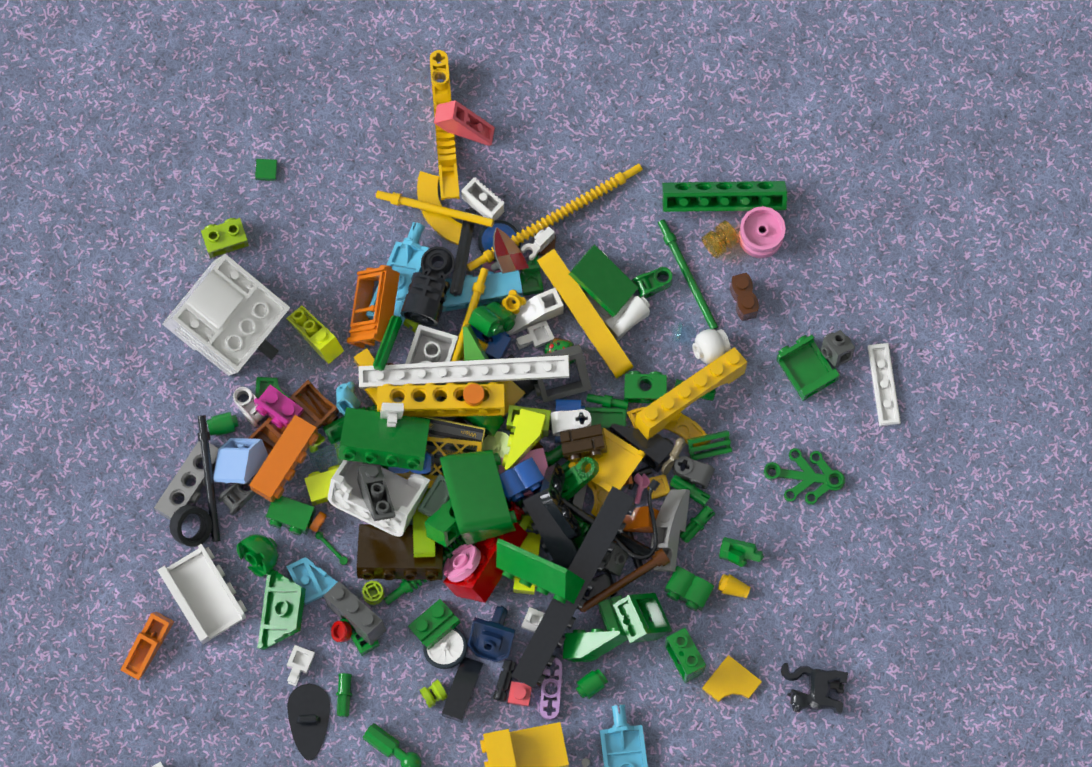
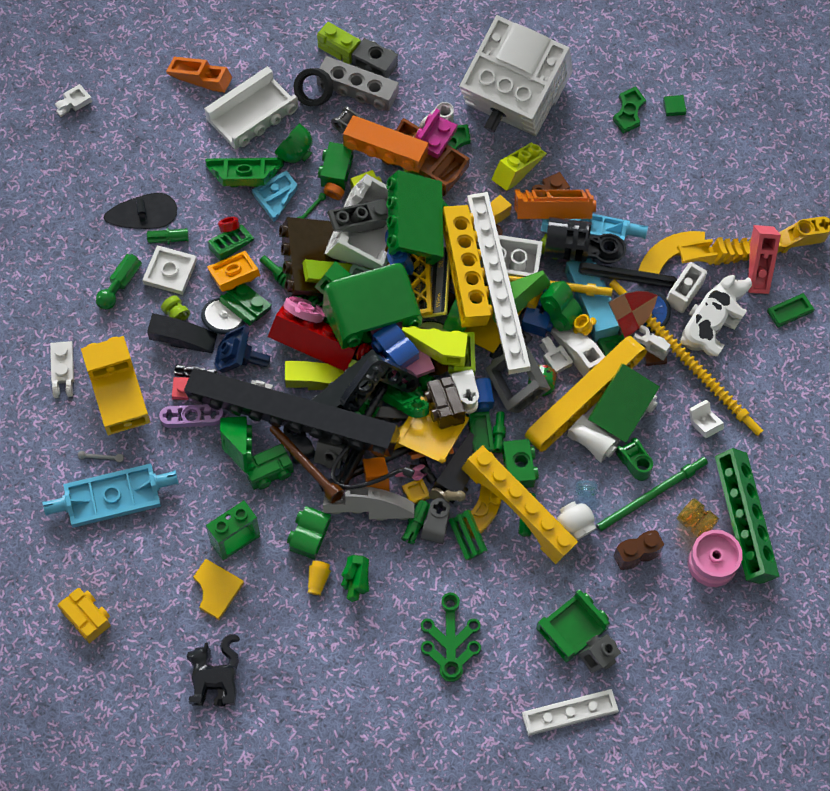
camera: 80 degrees right, 10 degrees down
black bar [197,415,221,542] -> none
lime brick [201,218,249,258] -> none
green brick [207,412,239,437] -> none
light blue slope [213,438,268,484] -> none
white plate [287,645,315,686] -> none
dark grey arch [323,582,386,645] -> none
medium azure piece [336,382,361,416] -> none
lime wheel [362,581,384,605] -> none
green axle [373,315,402,371] -> none
yellow bar [376,190,494,227] -> none
white tile [380,402,404,427] -> none
orange tile [463,384,484,406] -> none
green slope [496,538,585,604] -> none
green brick [575,669,608,699] -> none
green window [613,593,672,643] -> none
green axle [679,505,715,543] -> none
none -> white plate [142,245,197,295]
none -> light orange plate [207,251,261,292]
none -> lime brick [317,22,361,64]
none -> dark grey brick [352,38,398,78]
none -> dark orange plate [532,172,570,190]
none -> green tile [613,86,646,134]
none -> white animal [680,275,752,356]
none -> white bracket [689,400,724,438]
none -> green tile [767,293,815,328]

